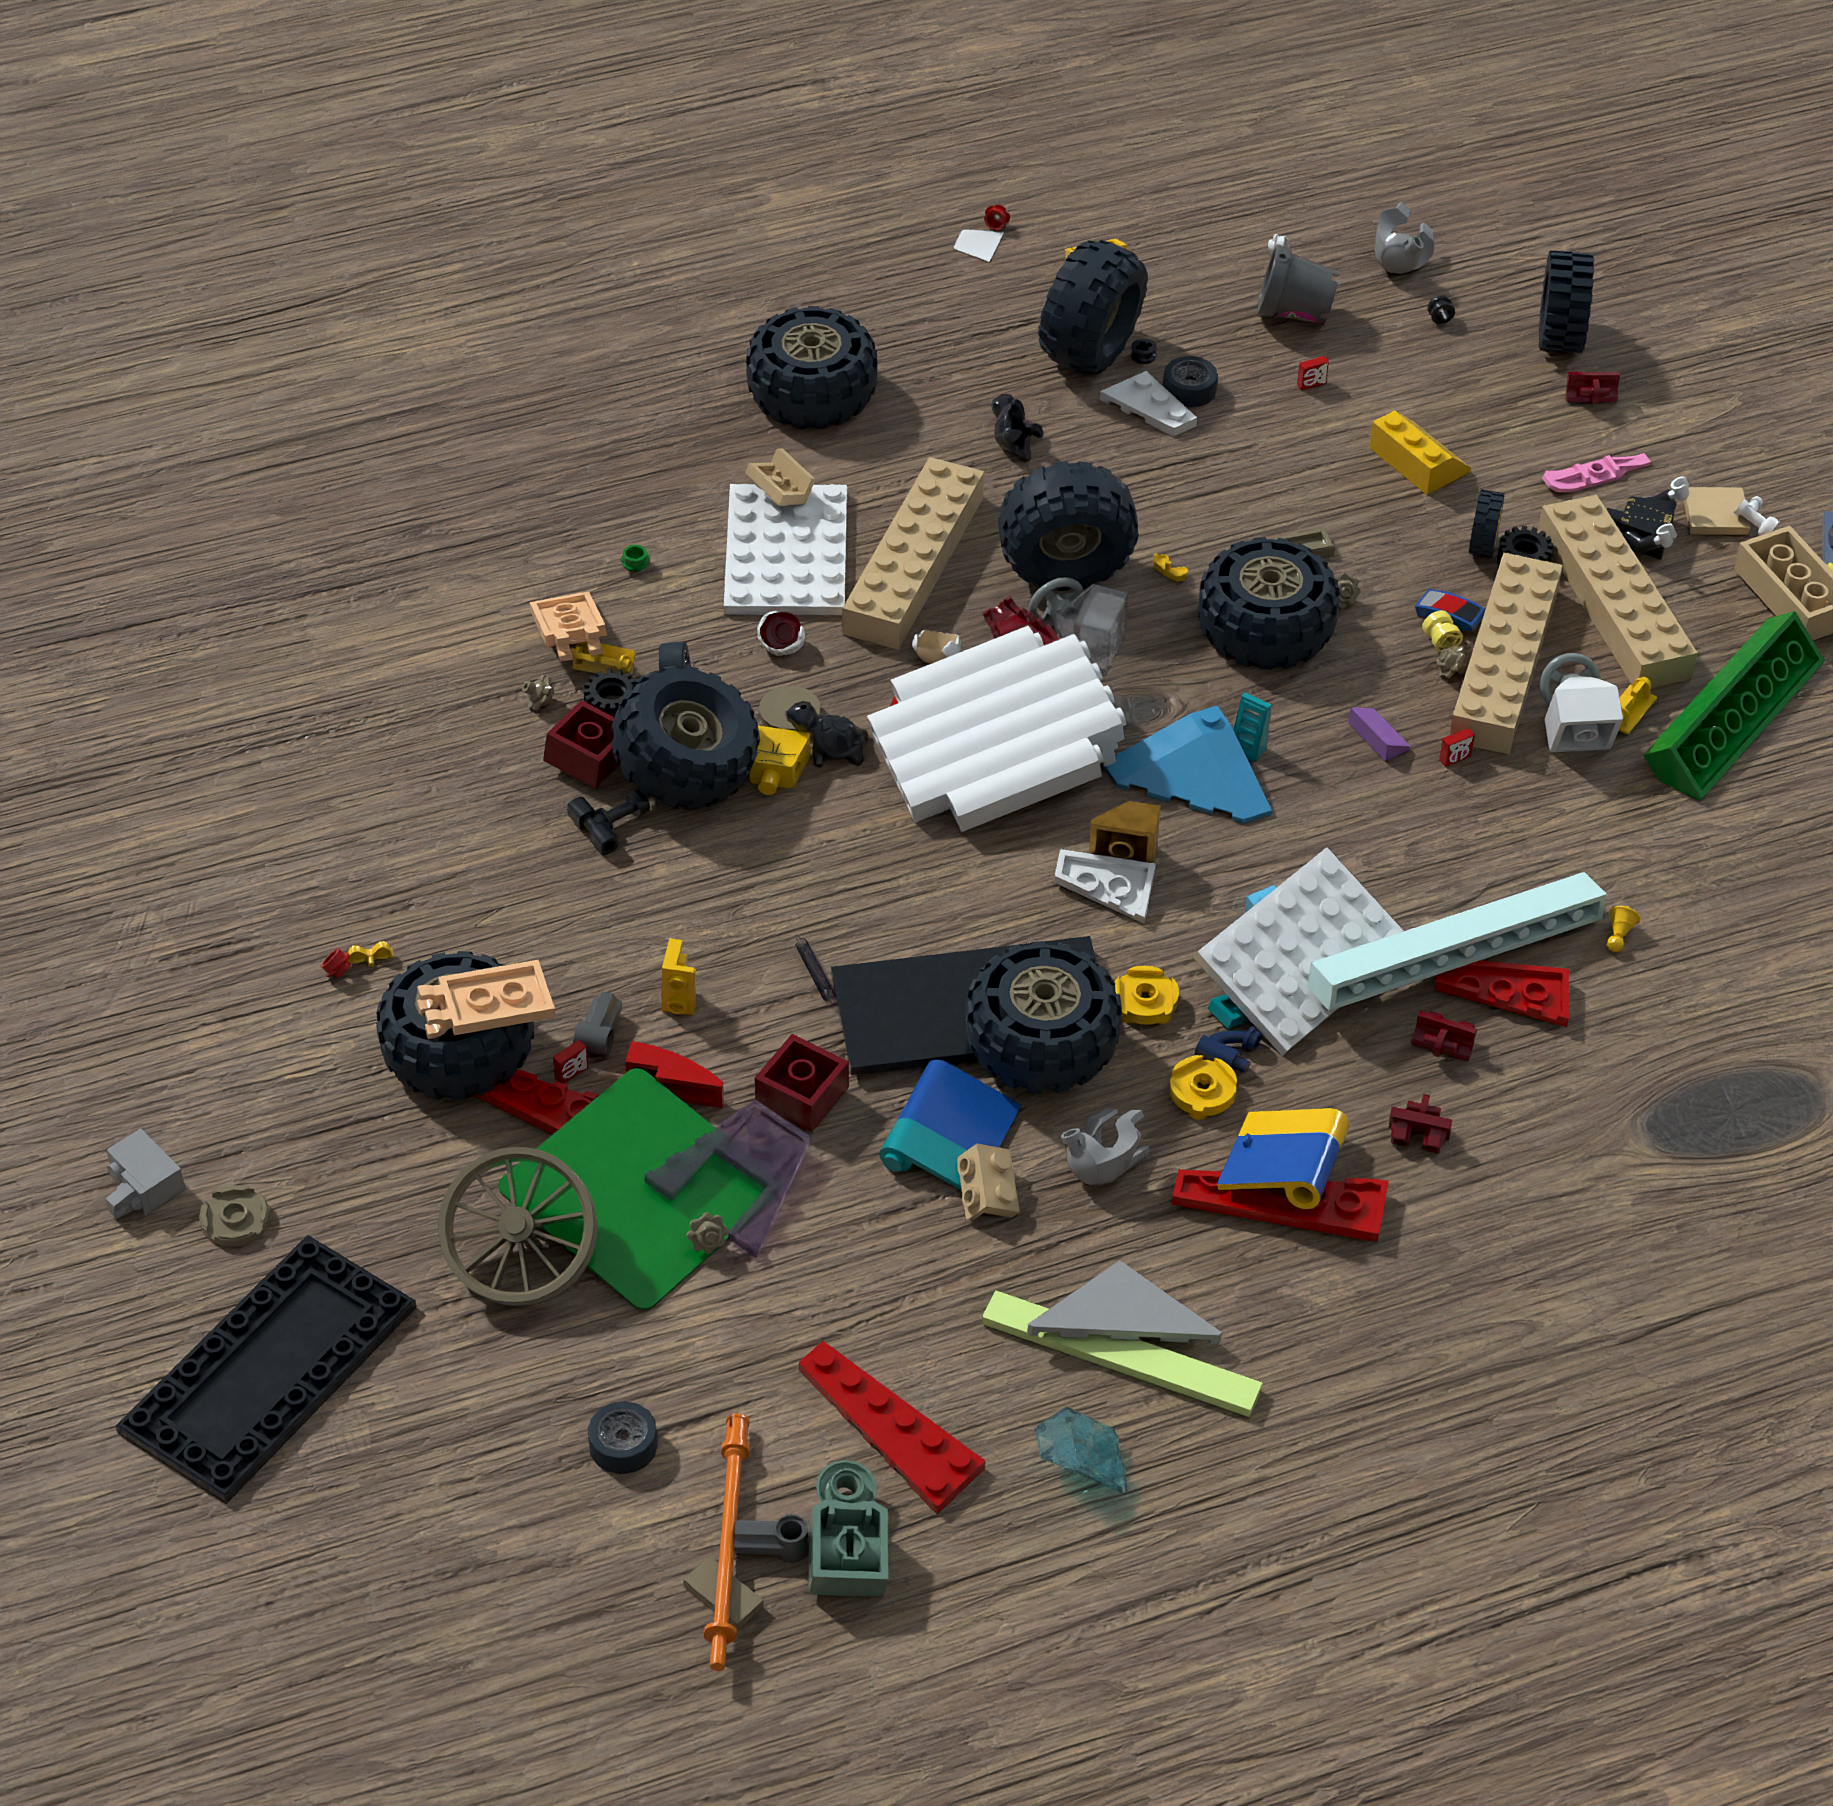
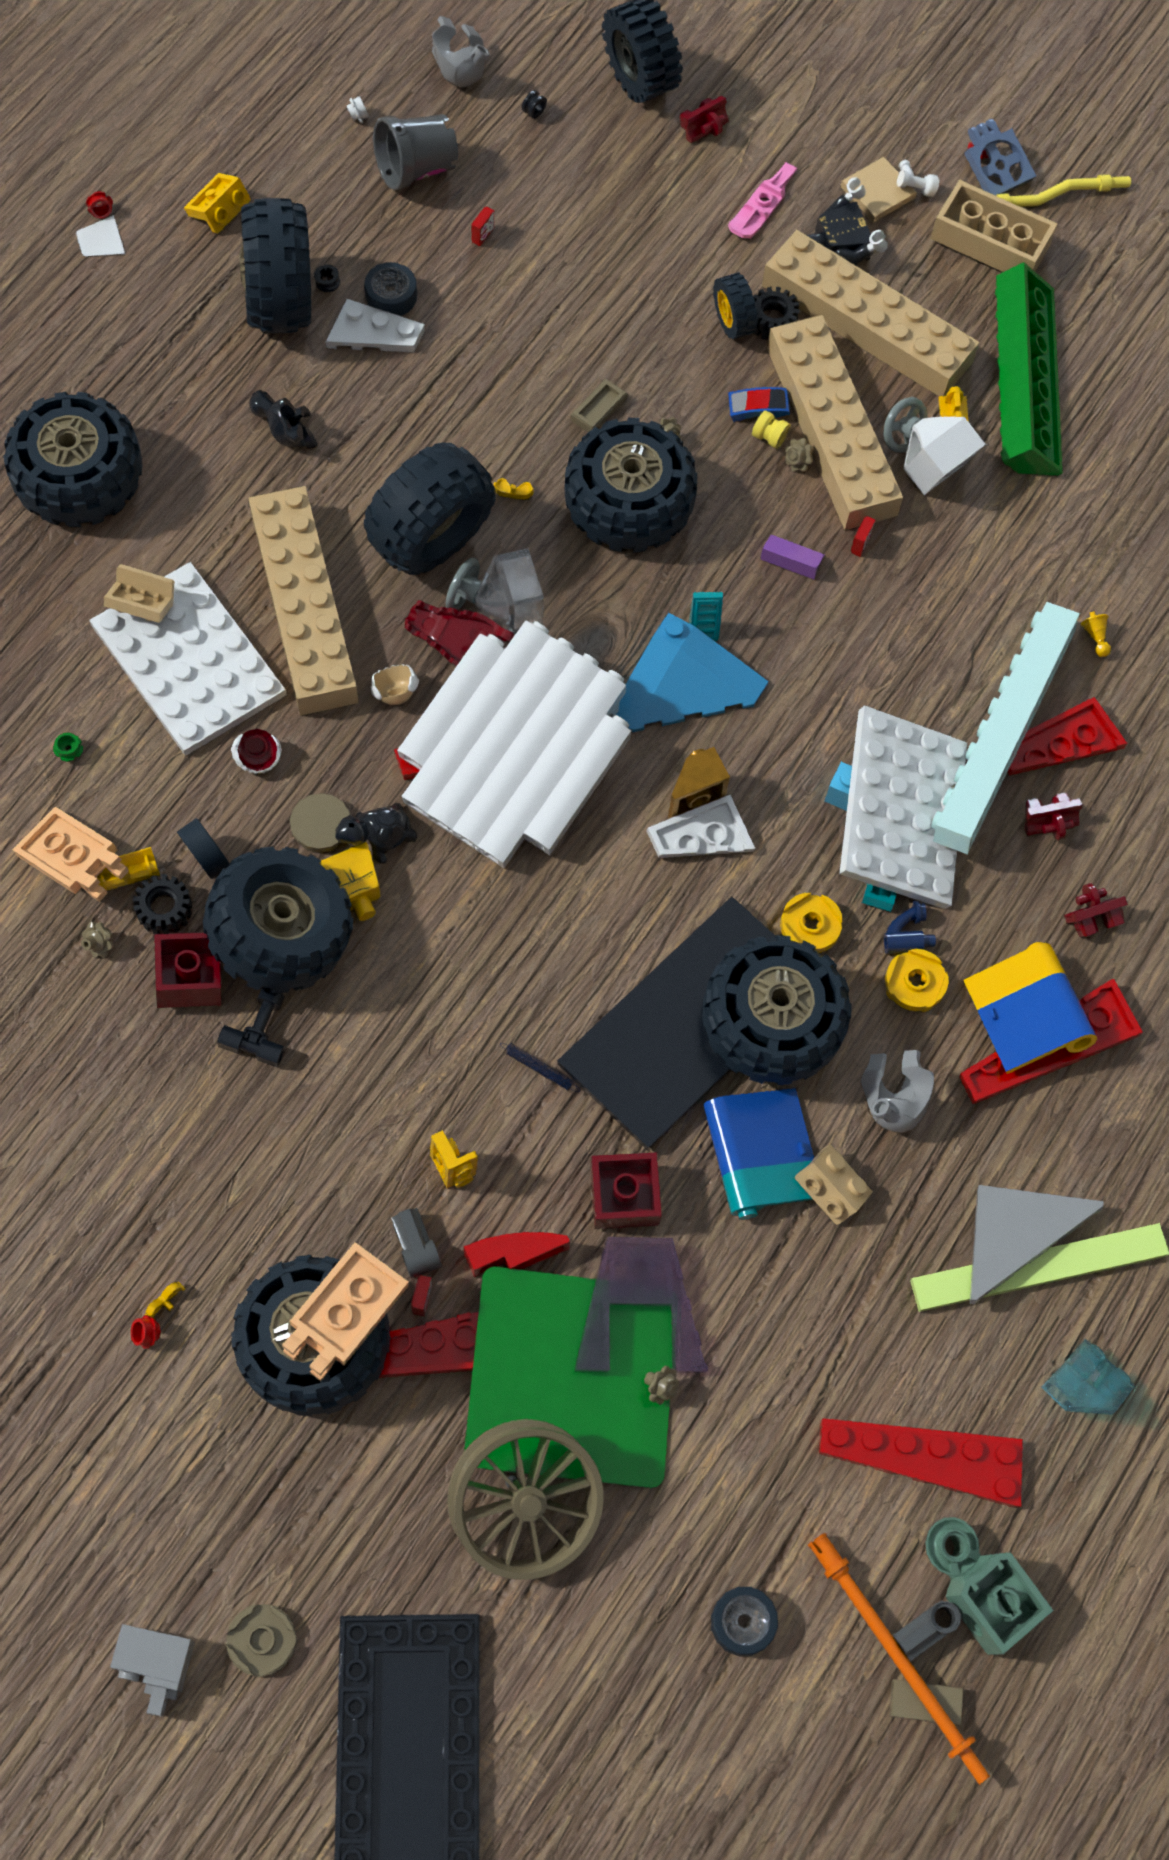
camera: 40 degrees left, 20 degrees up
yellow slope [1369,410,1471,495] -> none

